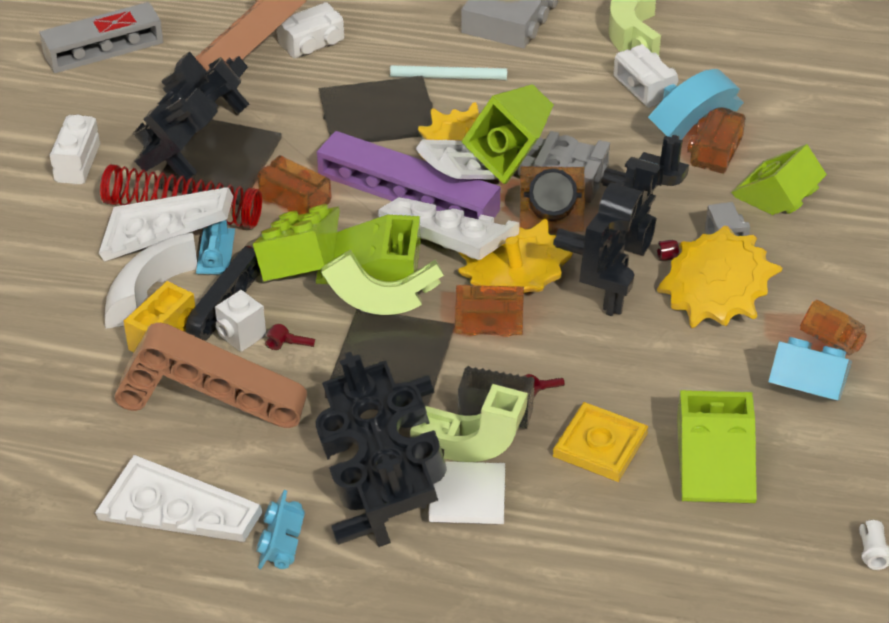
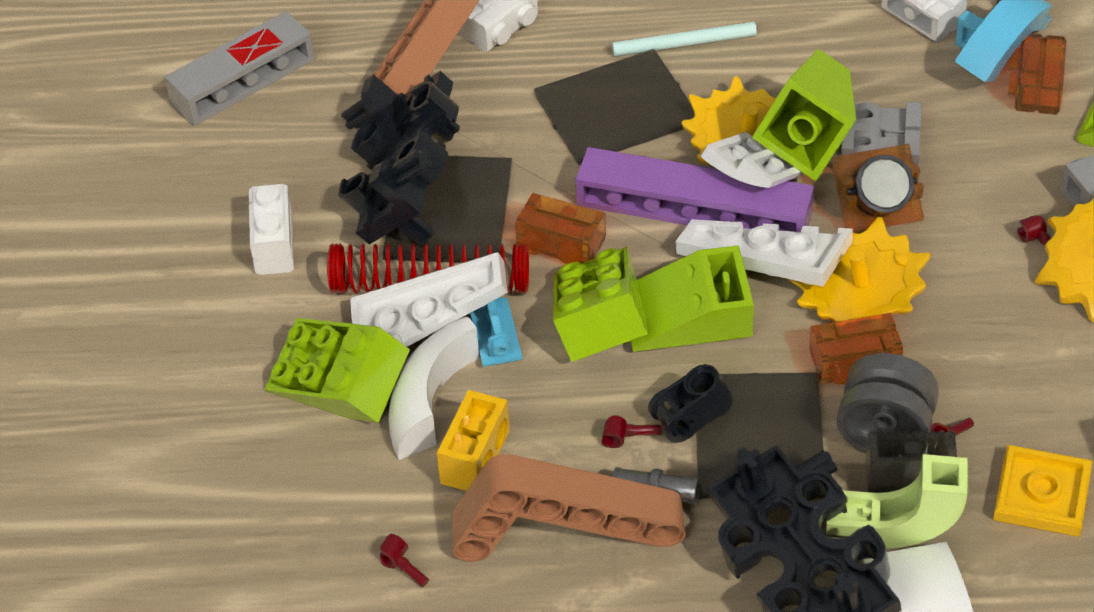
camera: 10 degrees left, 5 degrees up
black beam [186,245,261,341] -> none
white brick [215,290,266,352] -> none
yellowish green arch [321,249,444,315] -> none
black gear [553,135,689,316] -> none
none -> lime slope [264,318,410,423]
none -> dark red hand [380,534,429,587]
none -> flat silver pin [613,467,701,504]
none -> black piece [648,364,733,443]
none -> flat silver wheel [836,353,939,458]

